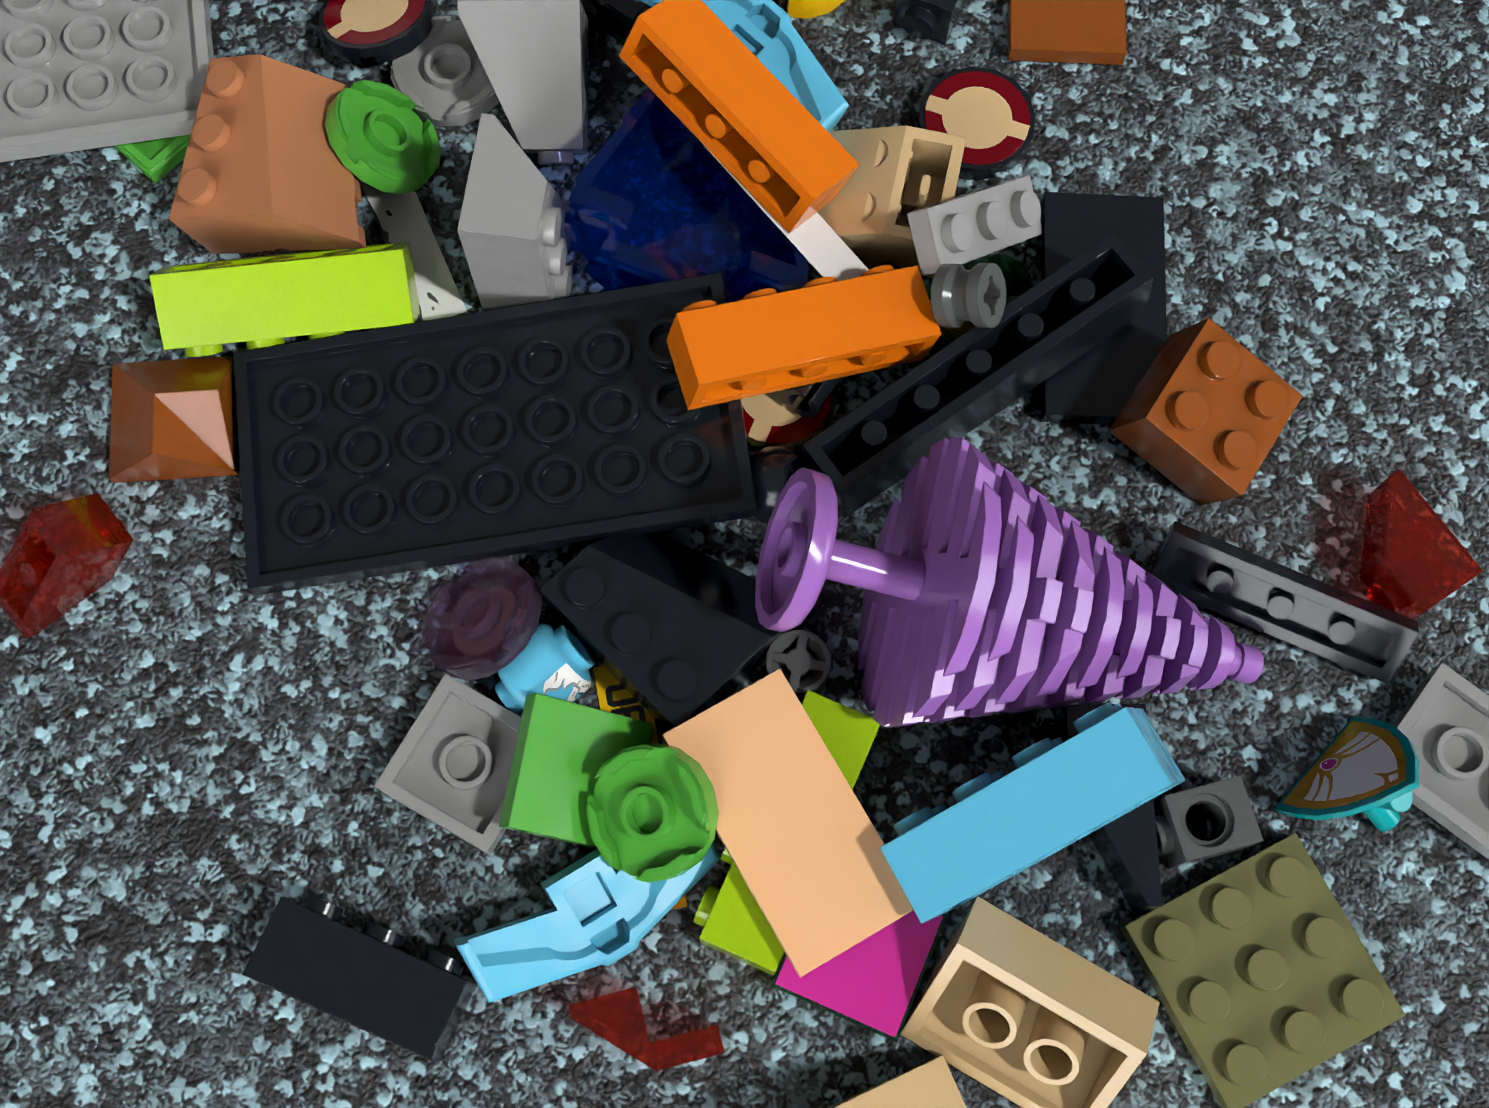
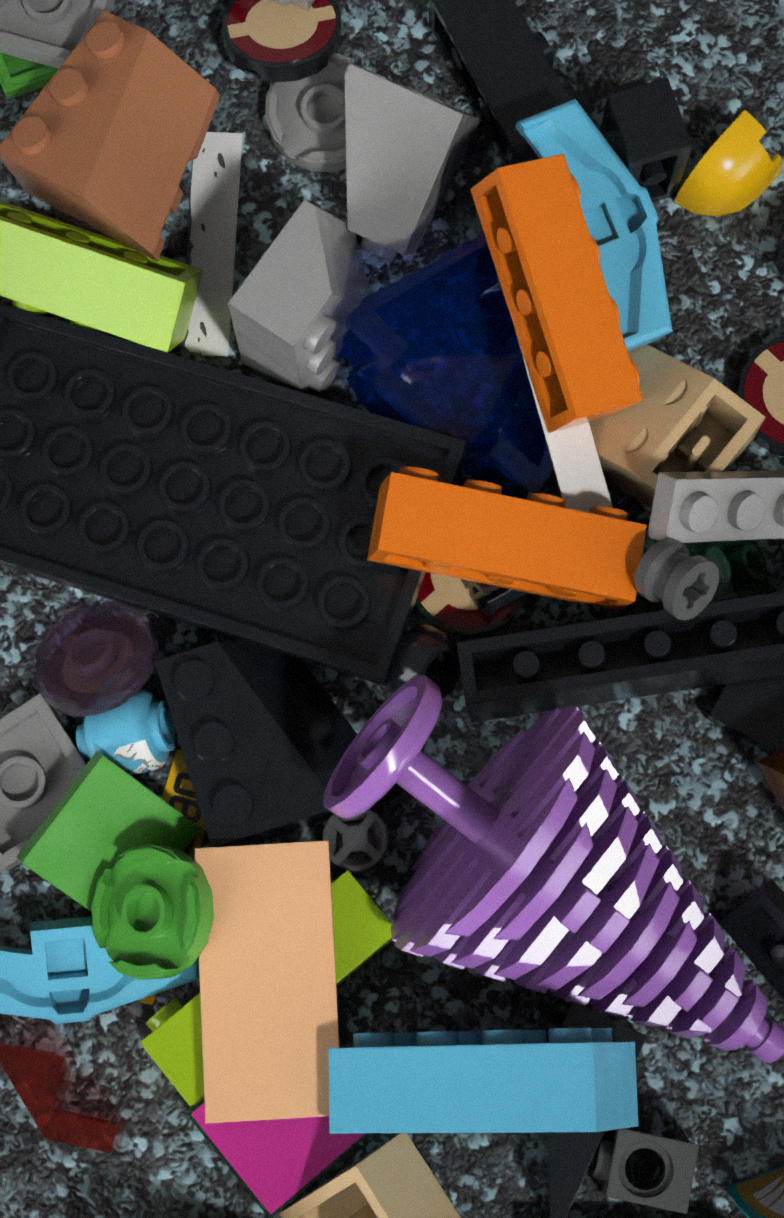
camera: 30 degrees right, 5 degrees up
bright green tile [325,80,441,195] -> none

